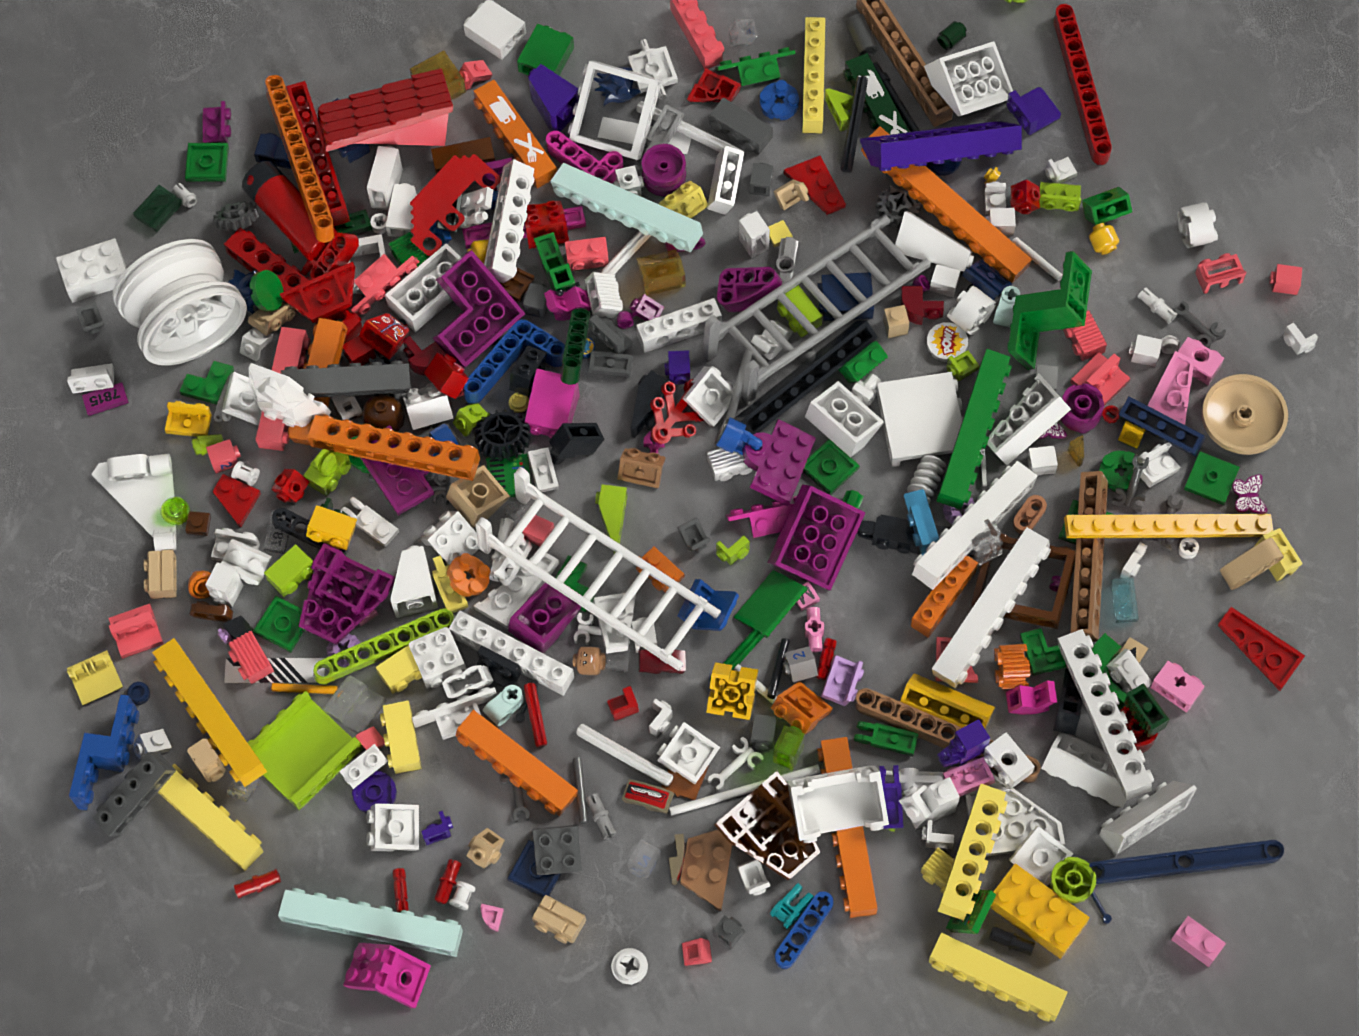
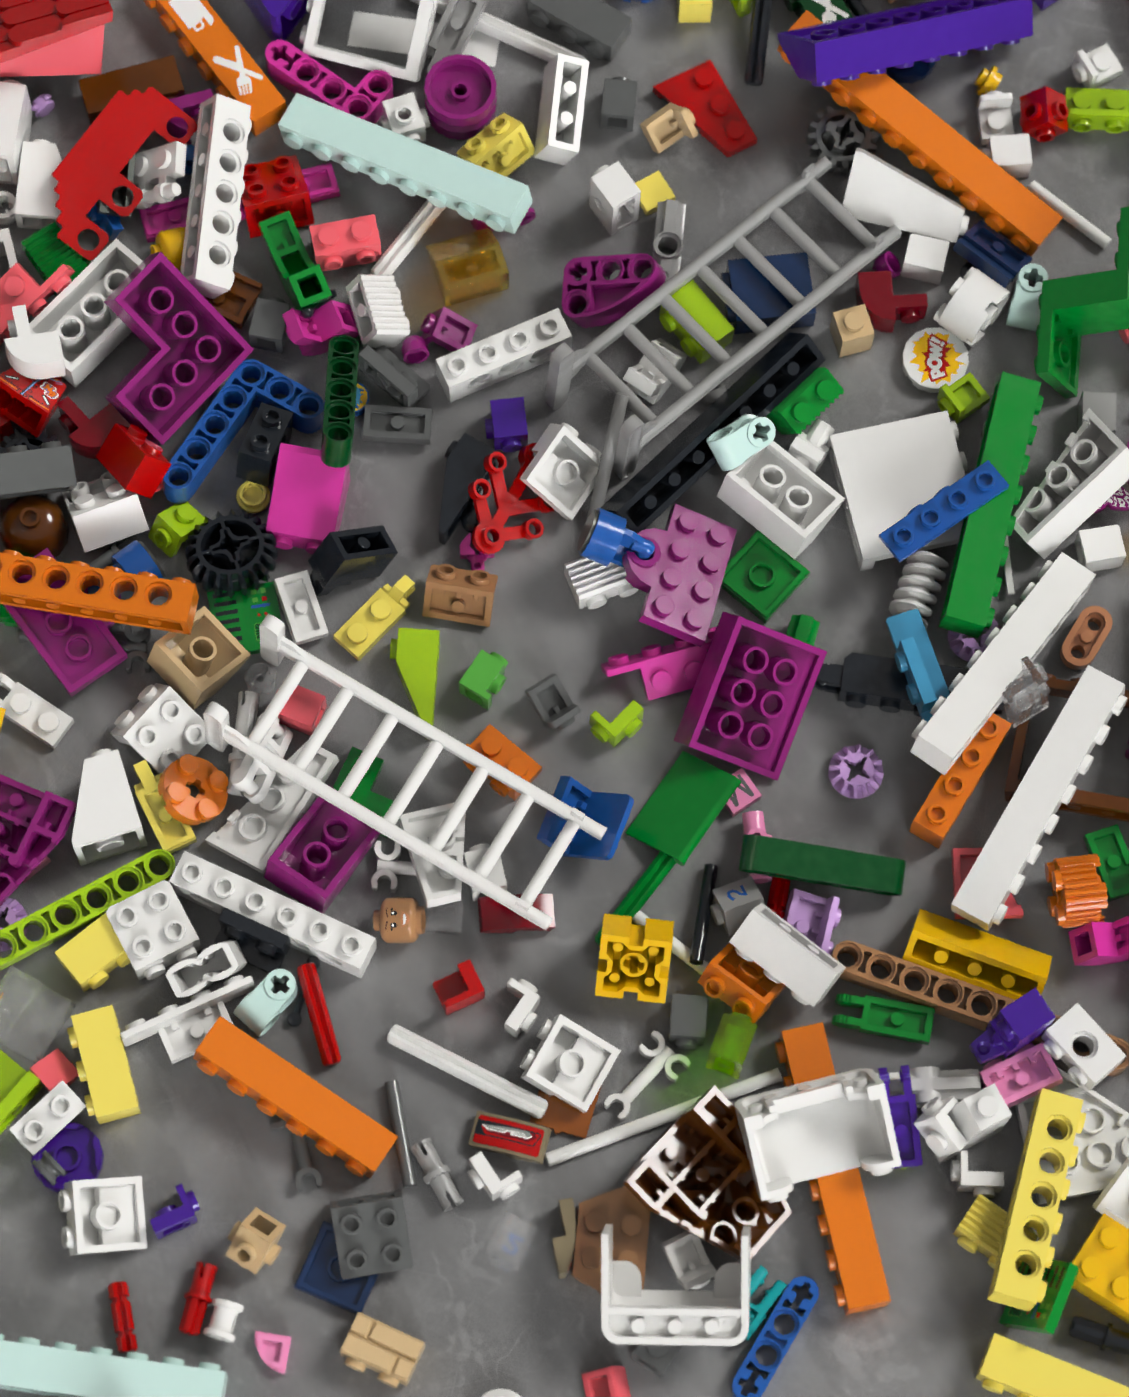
camera: 10 degrees left, 5 degrees up
none -> white brick [4,305,66,379]
none -> lavender piece [31,93,55,118]
none -> dark grey bush [31,1150,67,1186]
none -> light yellow hinge [333,575,416,661]
none -> bright green brick [459,649,508,710]
none -> white bracket [467,1151,523,1201]
none -> white windscreen [601,1224,751,1346]
none -> light aqua piece [706,414,776,471]
none -> white brick [729,903,846,1007]
none -> dark green beam [738,834,906,896]
none -> lavender gear [828,744,884,799]
none -> blue bracket [879,460,1009,563]

